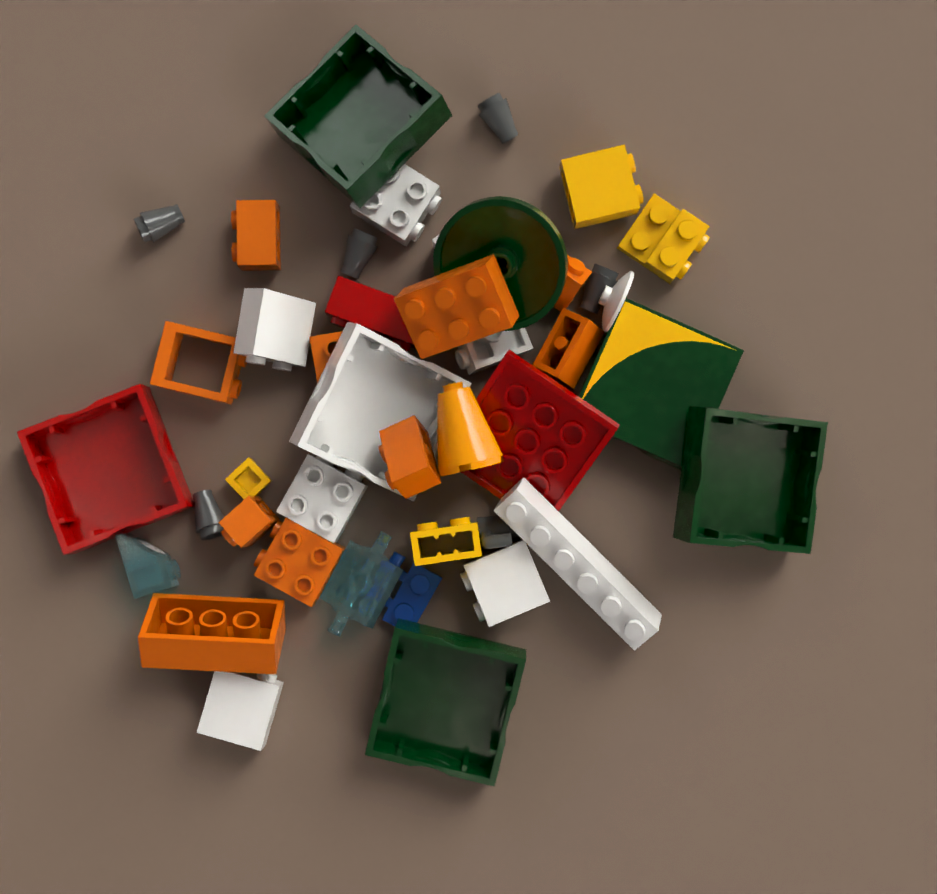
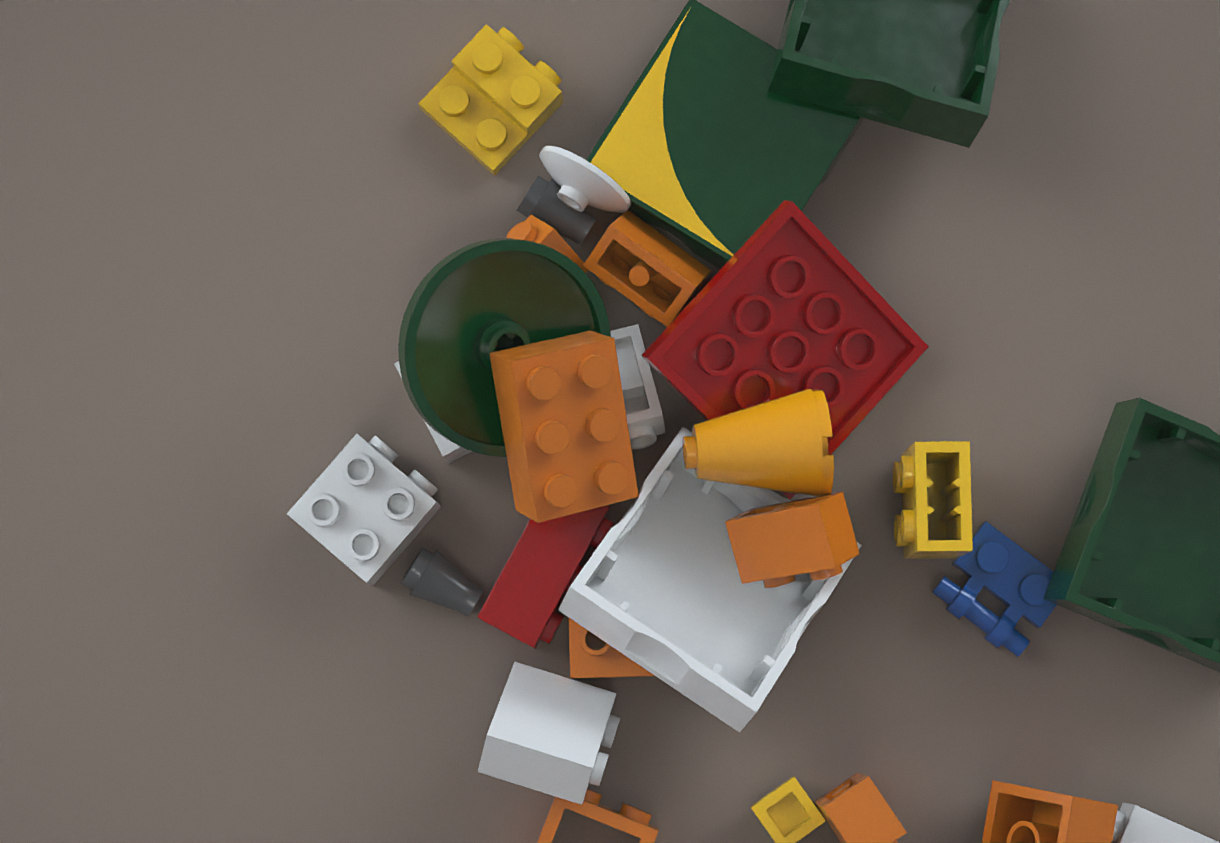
camera: 80 degrees left, 5 degrees down
orange brick [231,200,281,271] -> none
orange brick [253,518,346,607] -> none
dark green tile [264,25,452,208] -> none
white brick [276,454,368,543] -> none
clear light blue plate [320,531,403,637] -> none
white brick [460,539,550,627] -> none
dark grey piece [477,515,520,550] -> none
dark grey cone [478,93,519,144] -> none
white brick [494,477,662,651] -> none
yellow brick [559,144,643,229] -> none

